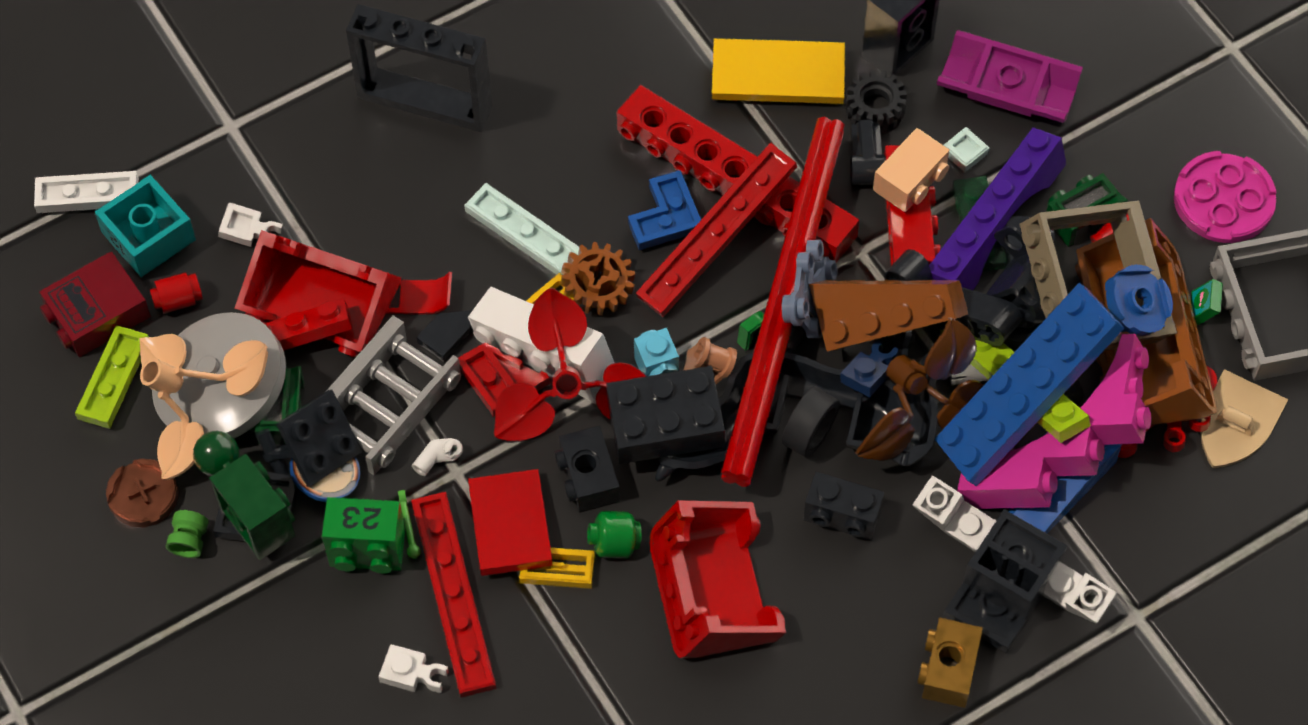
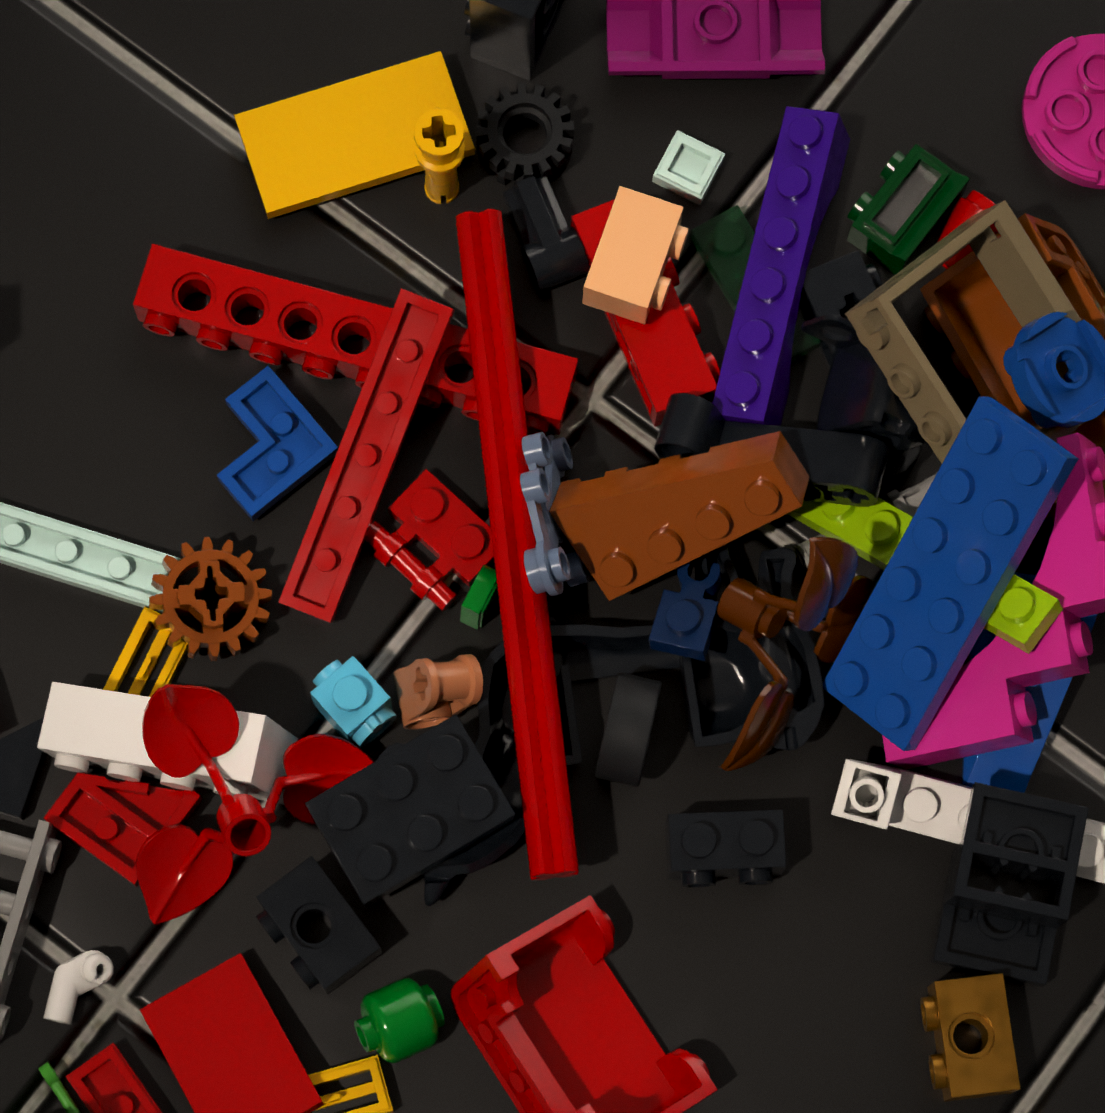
camera: 25 degrees left, 15 degrees up
none -> red plate [365,469,494,611]
none -> yellow pin [414,108,465,204]

